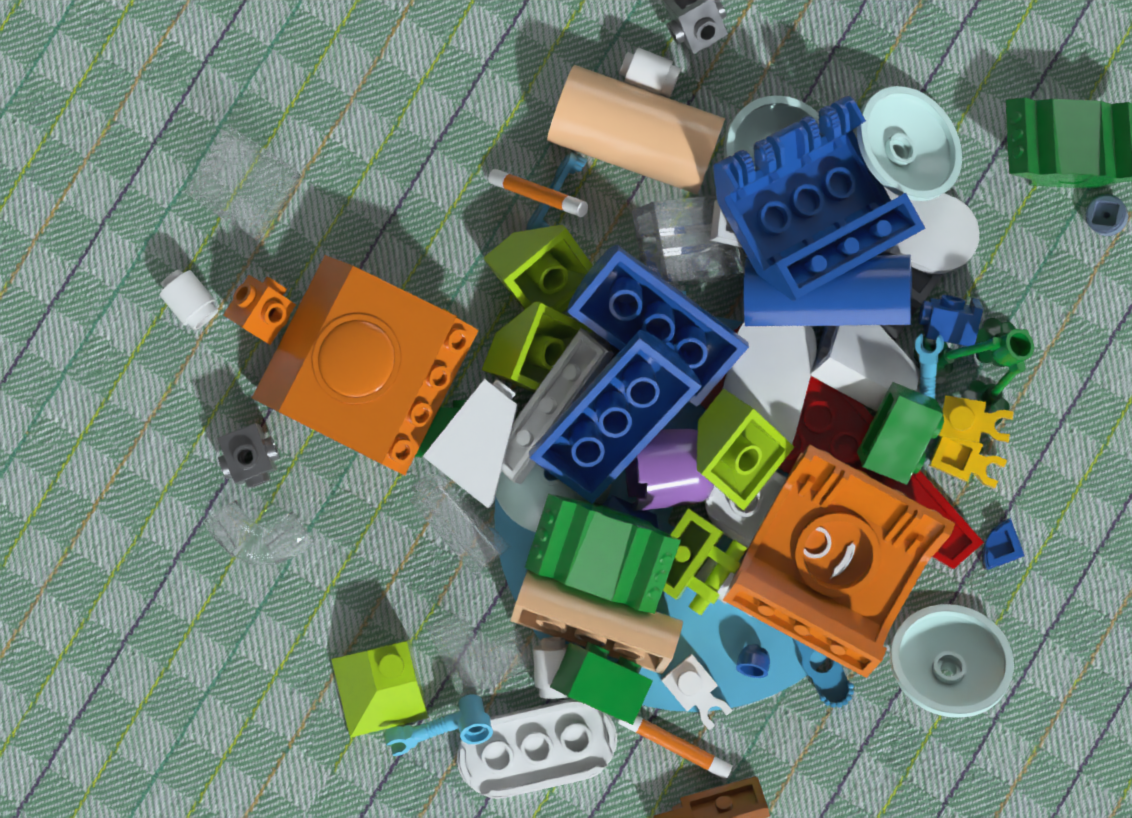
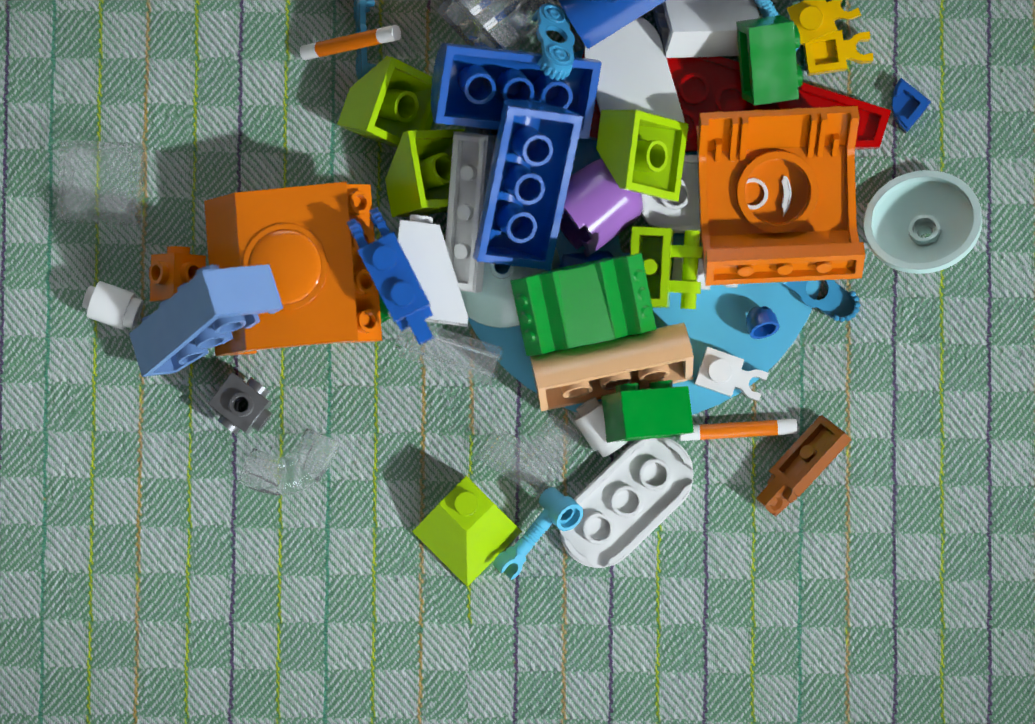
camera: 30 degrees left, 0 degrees up
none -> medium blue wedge [129,264,283,377]
none -> blue hinge [347,207,434,345]
none -> dark azure piece [531,3,575,80]

